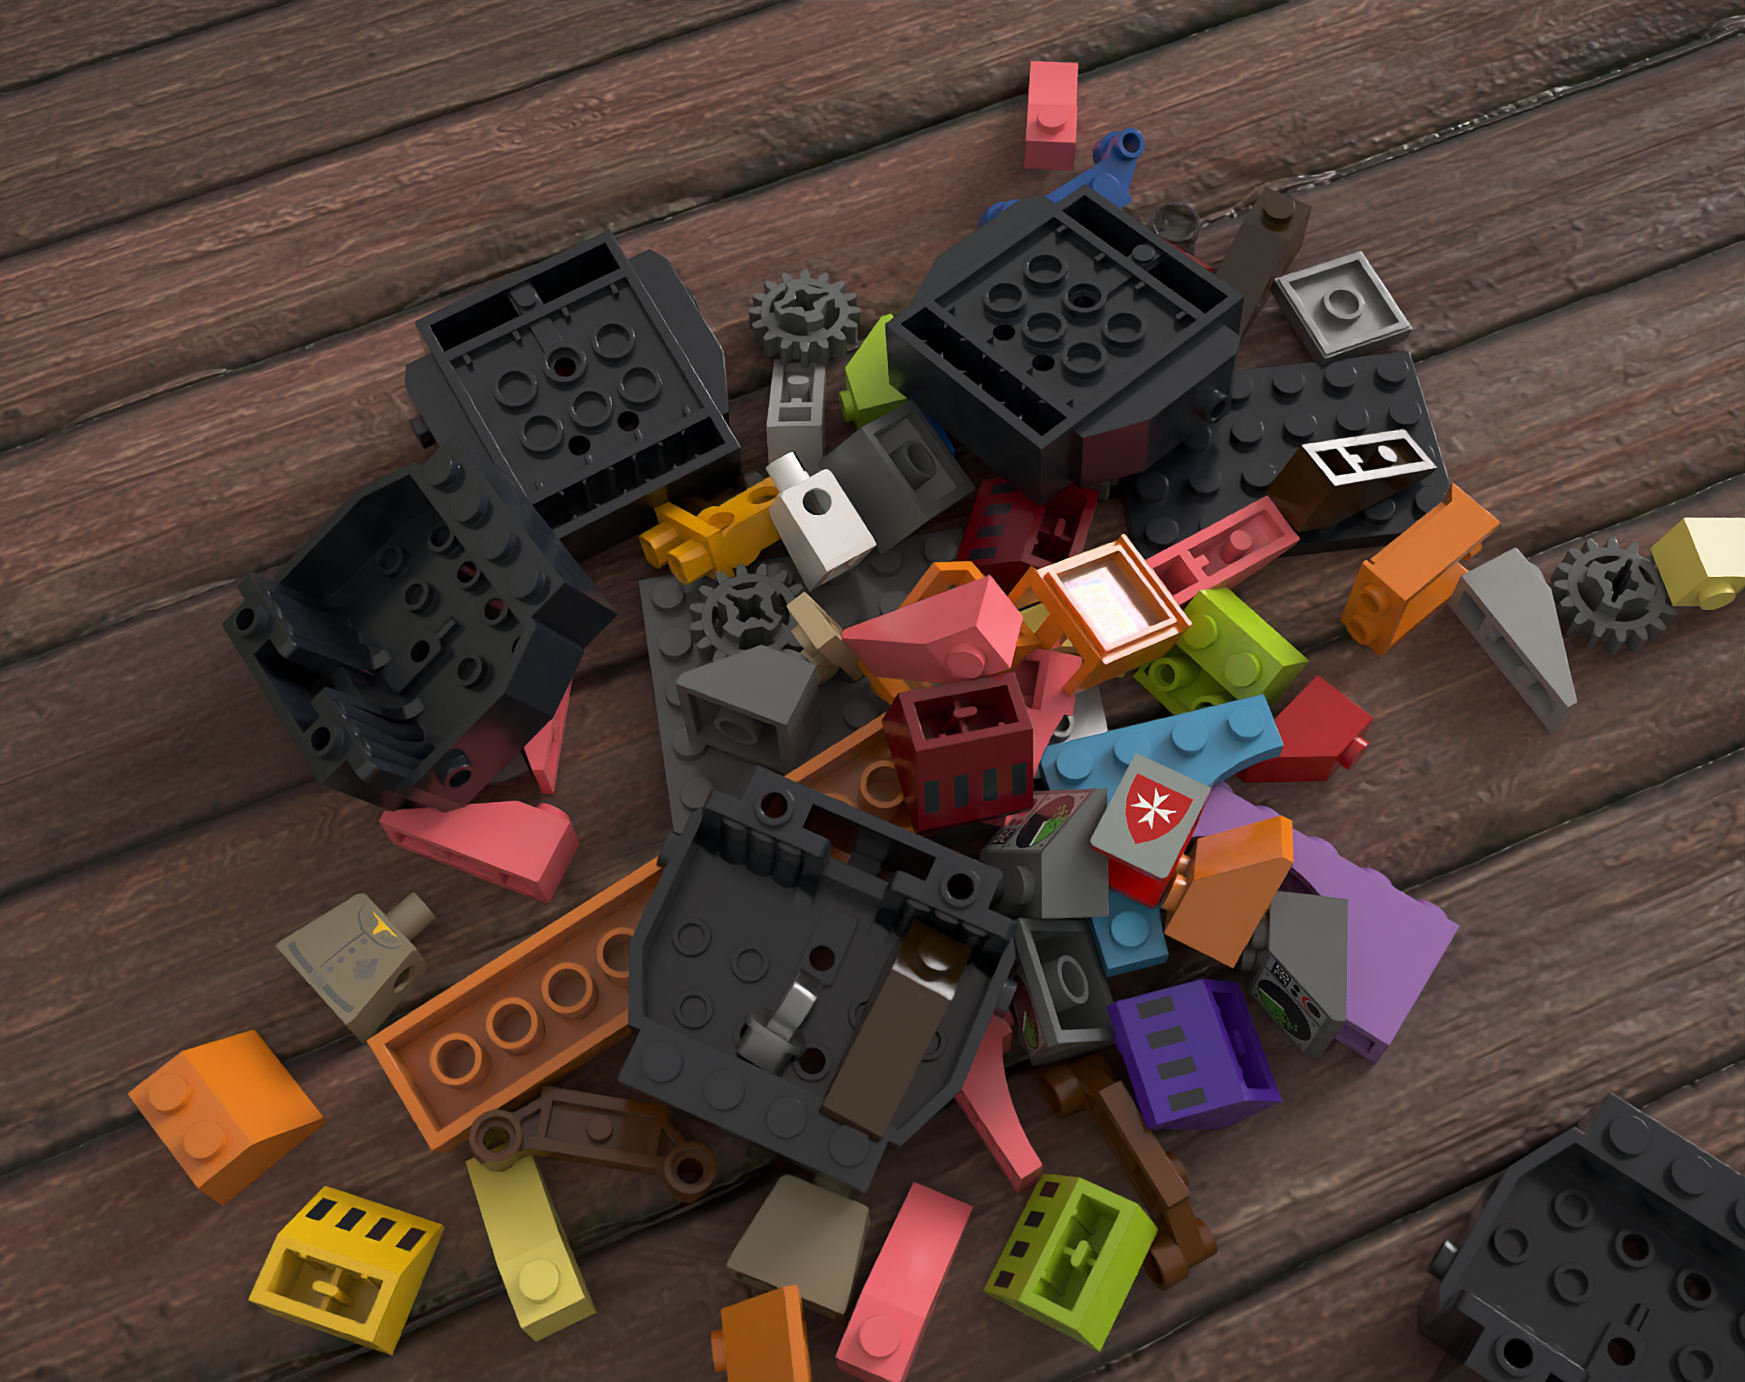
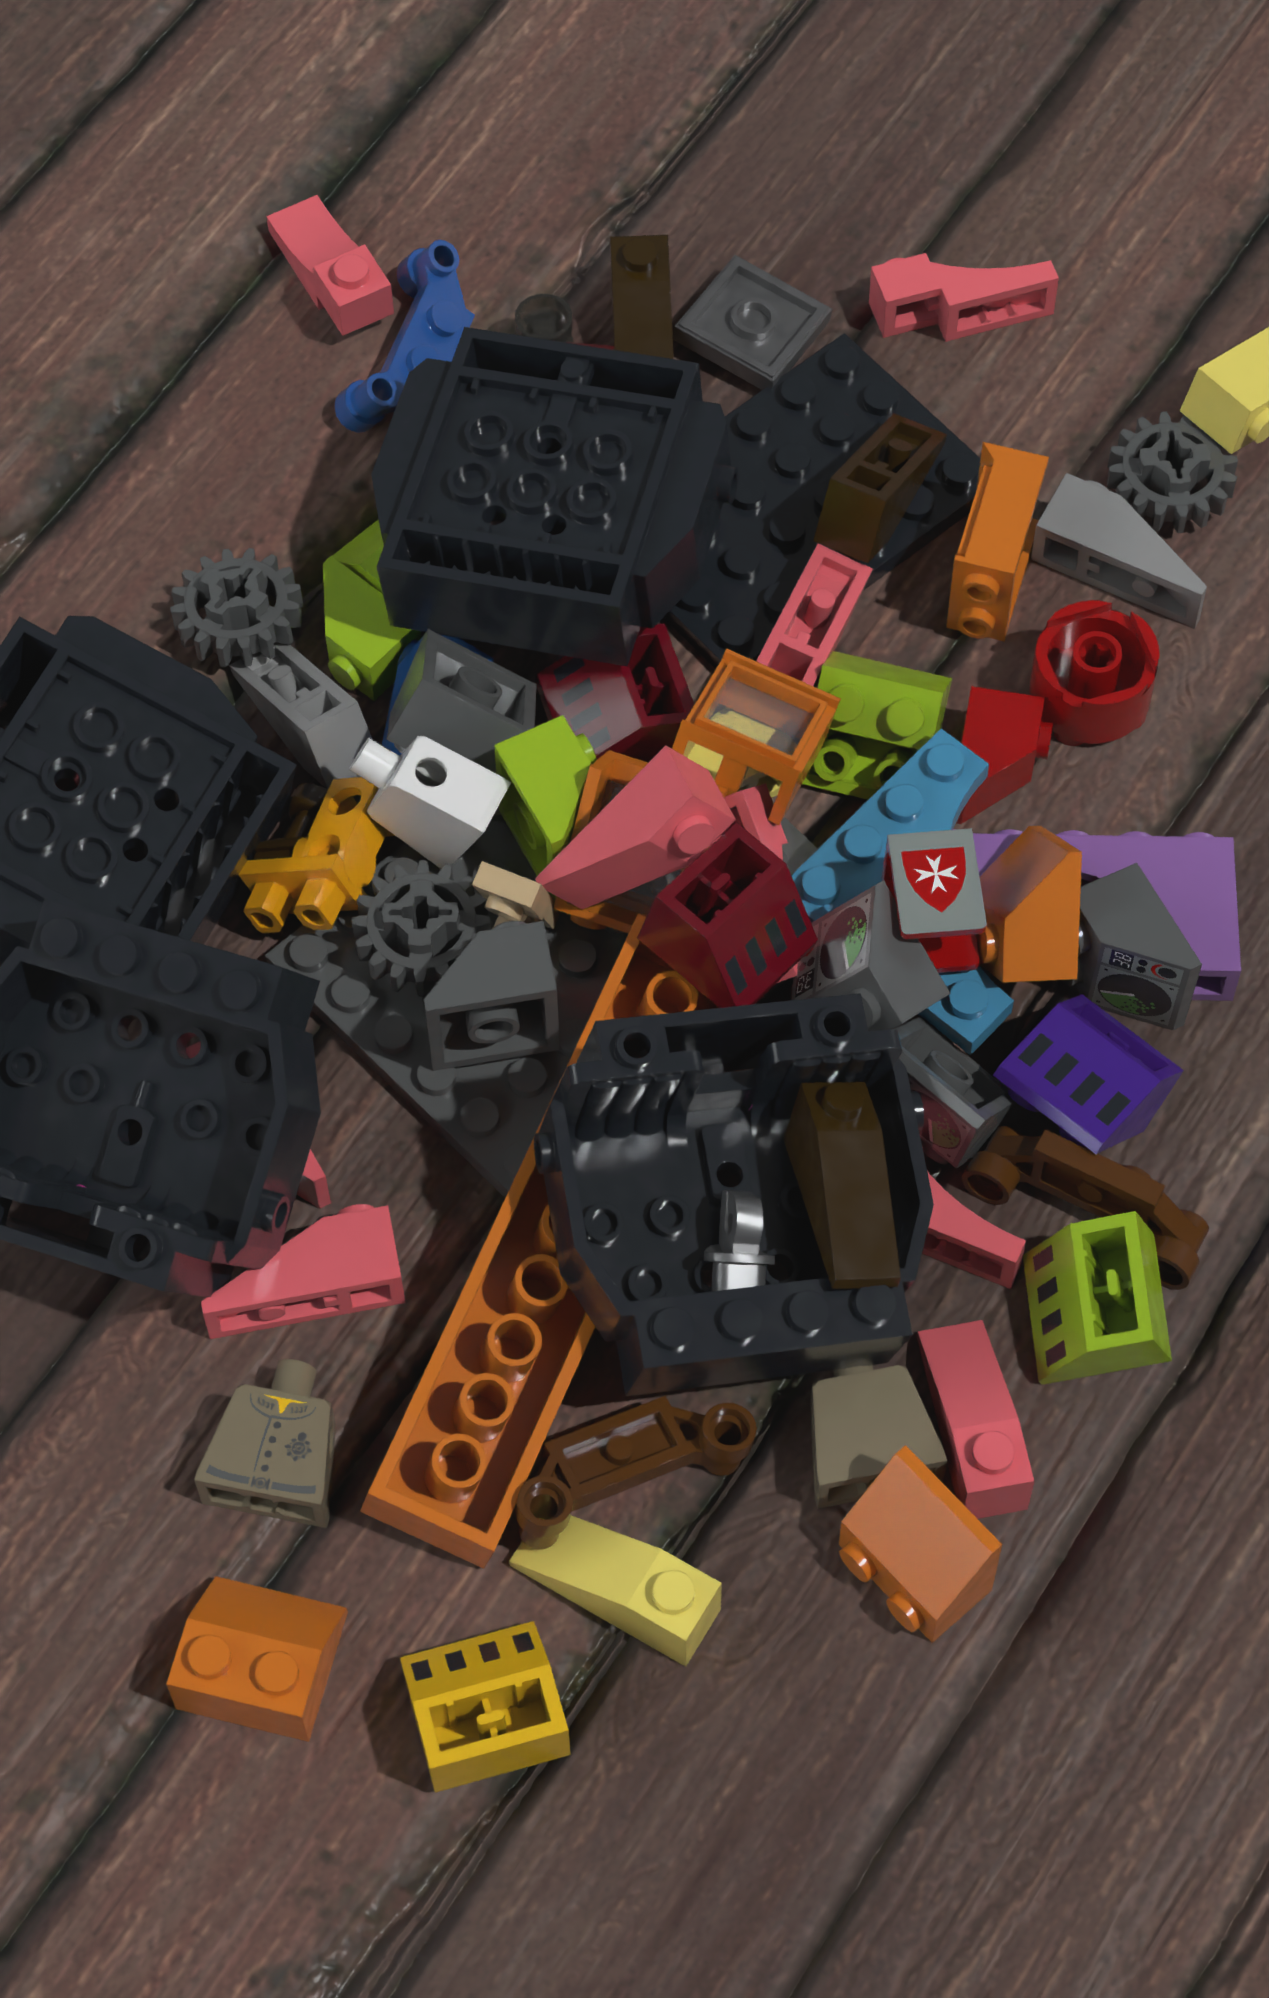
camera: 35 degrees left, 0 degrees up
none -> lime slope [494,715,597,900]
none -> coral slope [869,253,1059,342]
none -> red brick [1029,600,1160,746]

